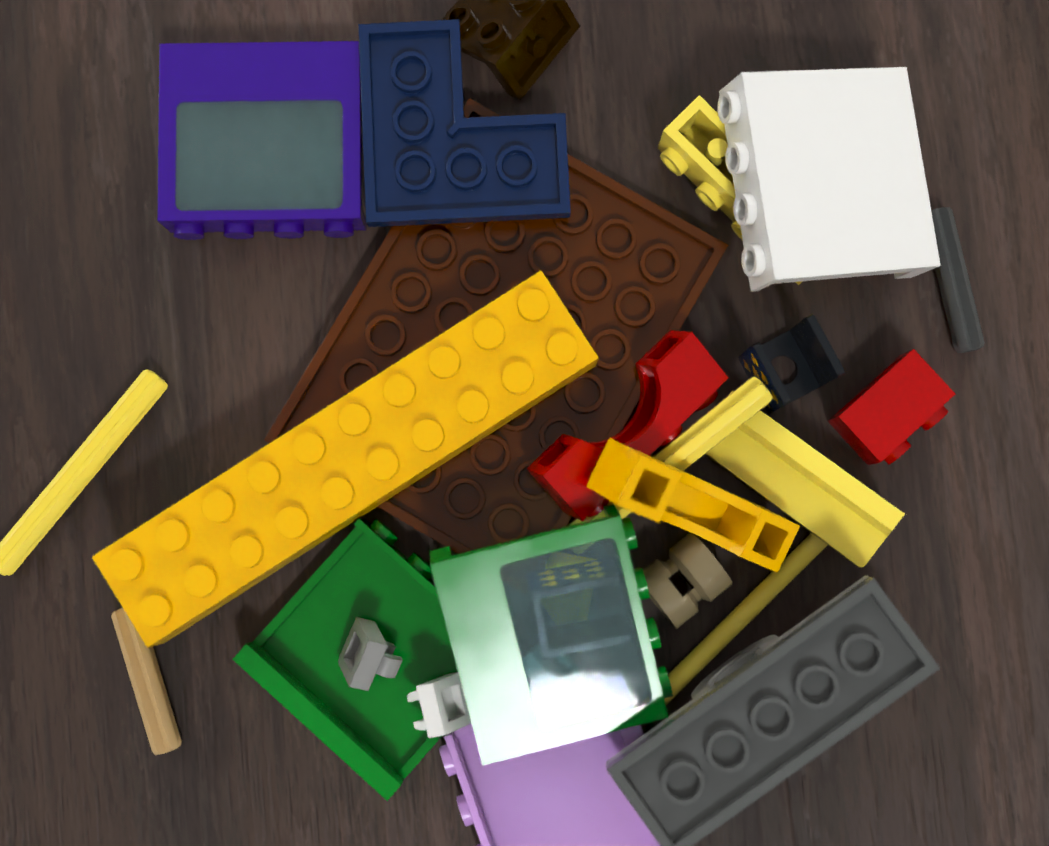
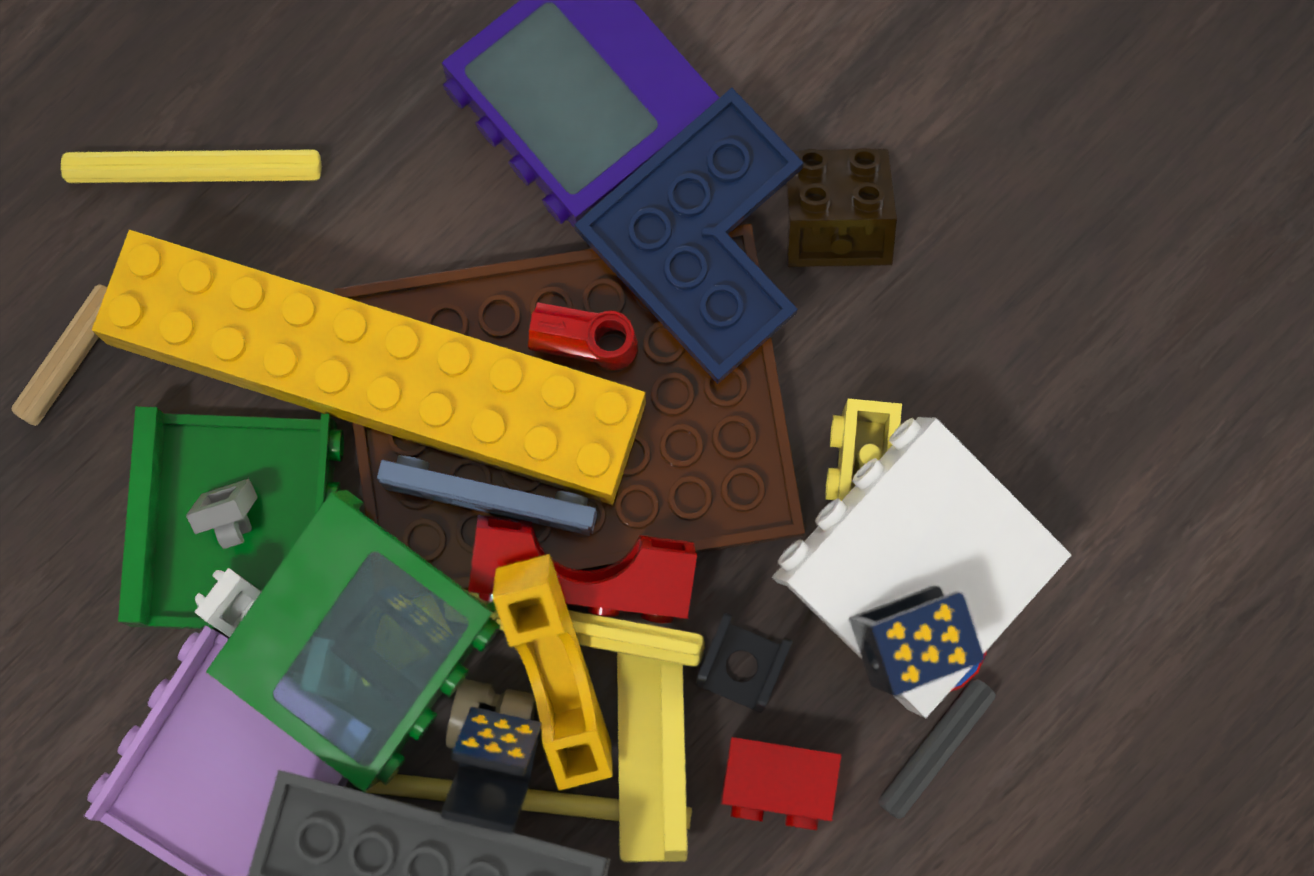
camera: 50 degrees right, 5 degrees down
none -> sand blue plate [377,455,597,536]
none -> piece [441,707,542,834]
none -> red piece [528,302,638,370]
none -> piece [849,586,984,696]

